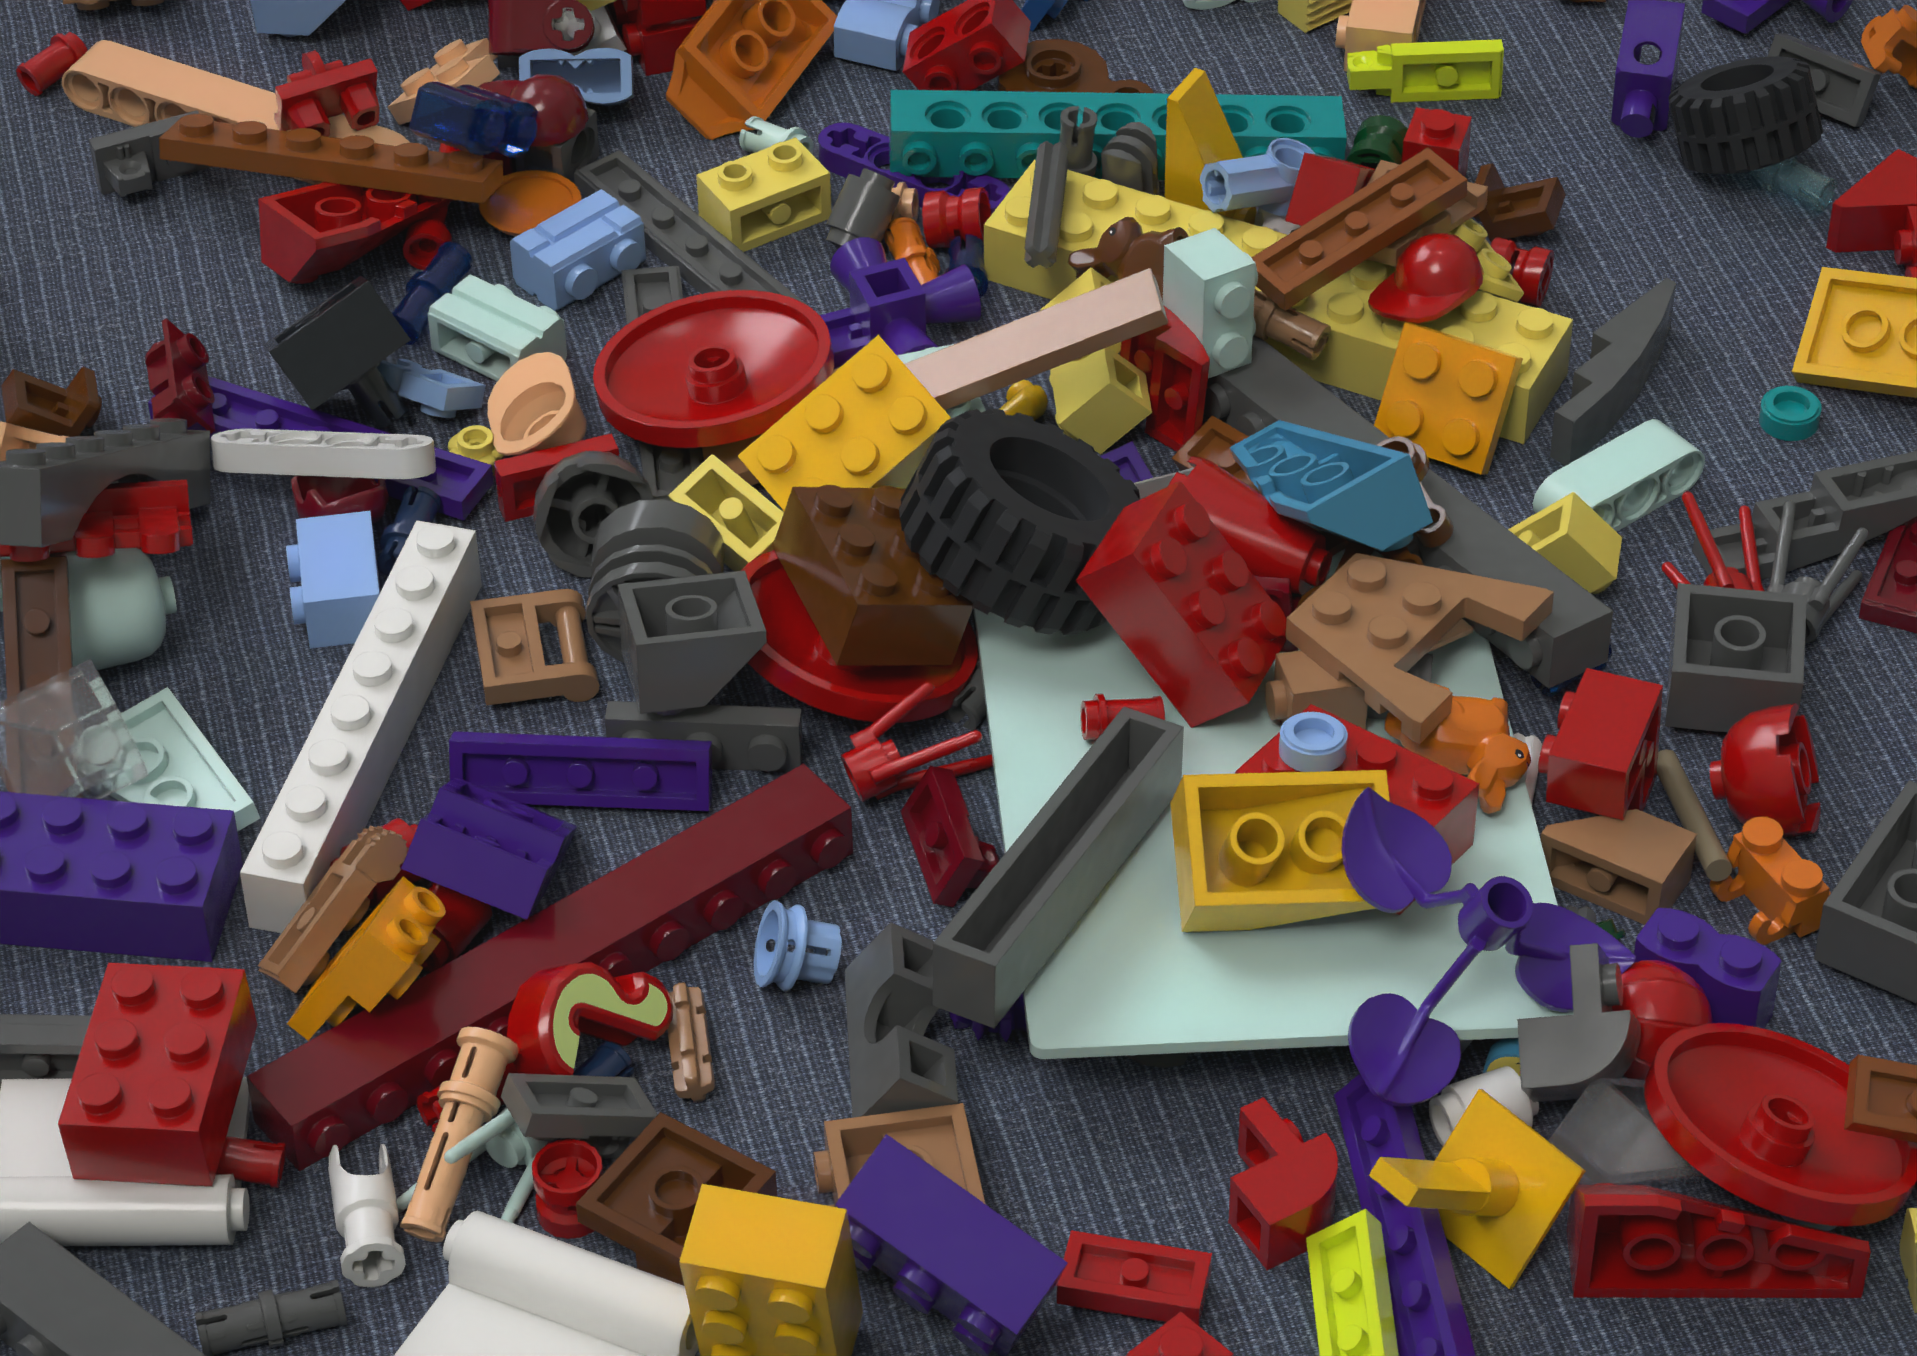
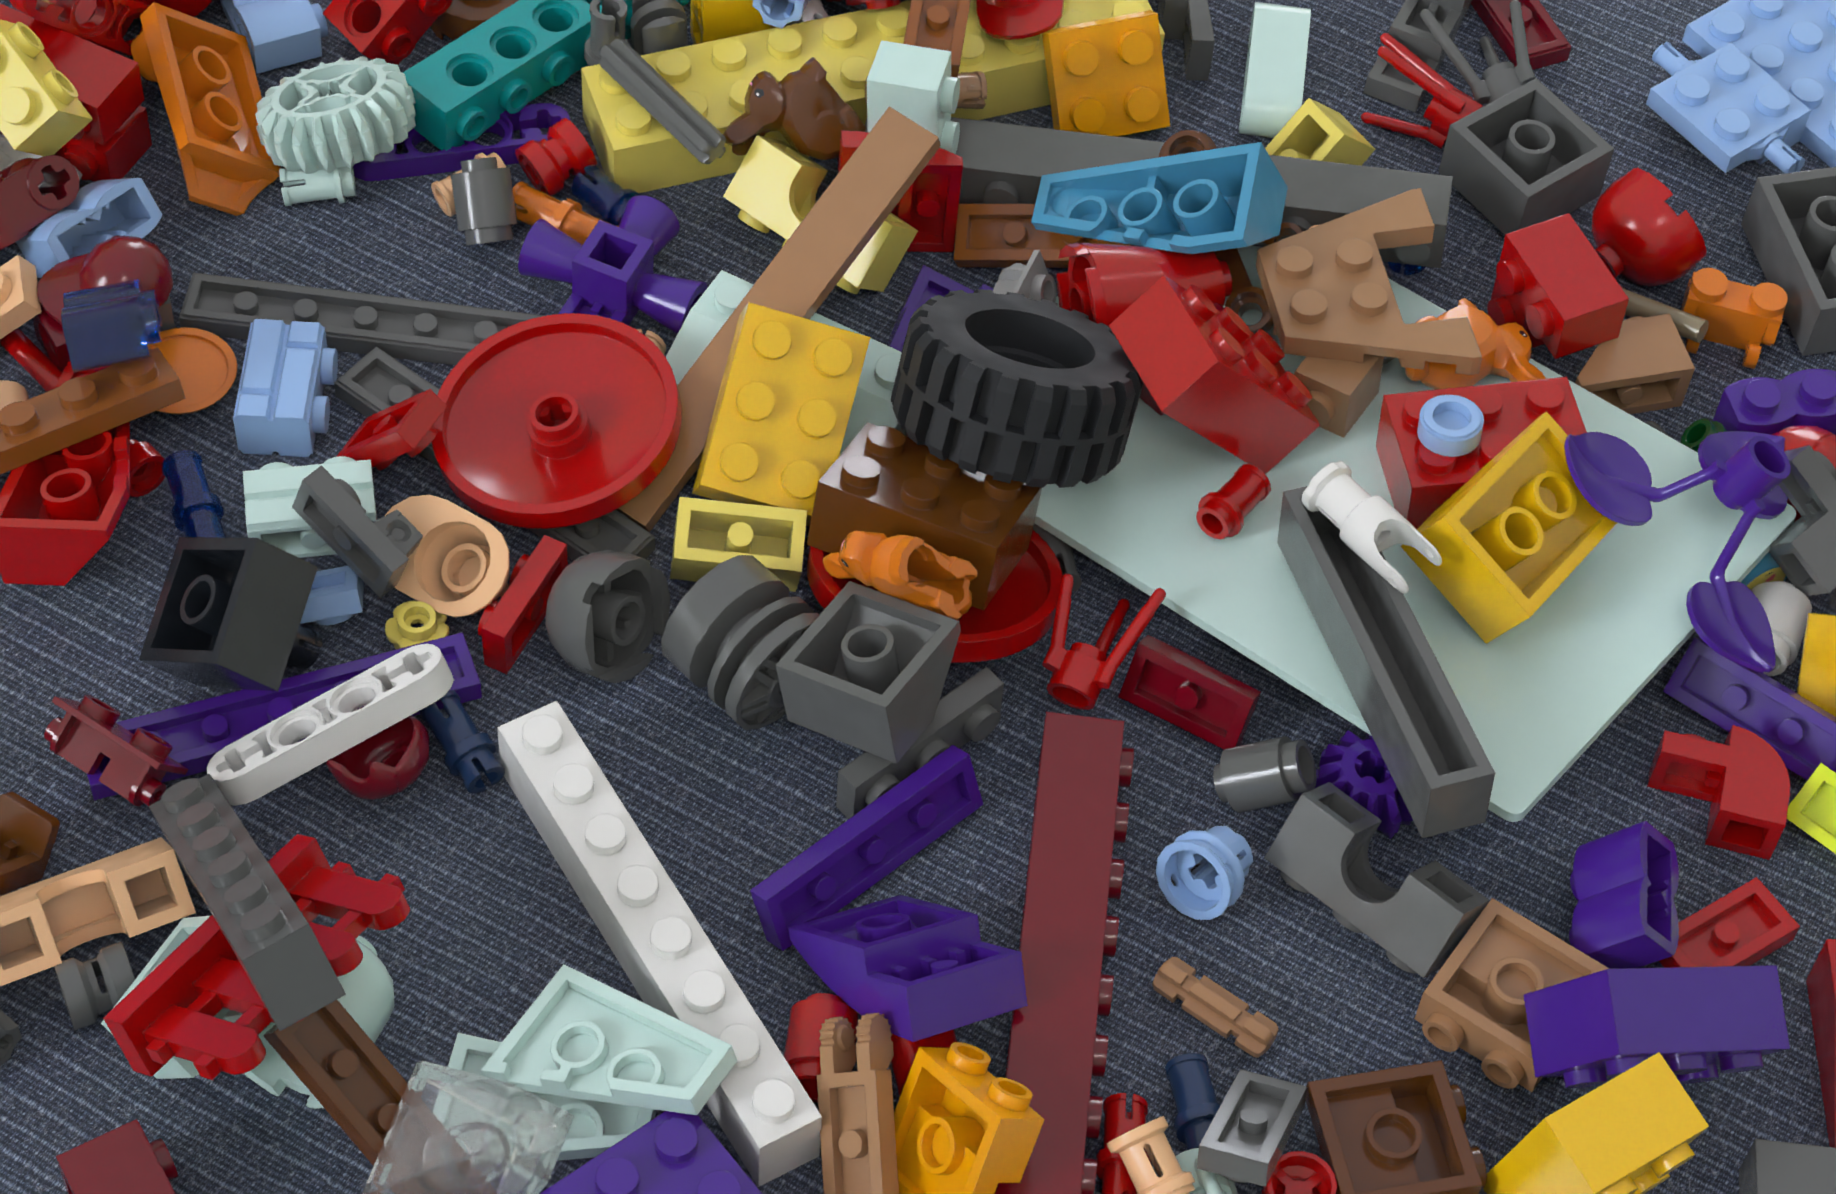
camera: 50 degrees left, 10 degrees up
light blue brick [286,511,380,649] -> none
medium nougat plate [470,589,600,706] -> none
red animal [507,962,673,1075] -> none
light yellow brick [696,137,832,252] -> none
none -> light aqua gear [255,56,416,174]
none -> dark grey hinge [292,465,423,599]
none -> red plate [336,389,448,471]
none -> light aqua wing [480,964,737,1115]
none -> orange animal [823,531,977,620]
none -> dark grey brick [1213,736,1317,813]
none -> white piece [1302,461,1442,594]
none -> dark purple brick [1569,821,1679,969]

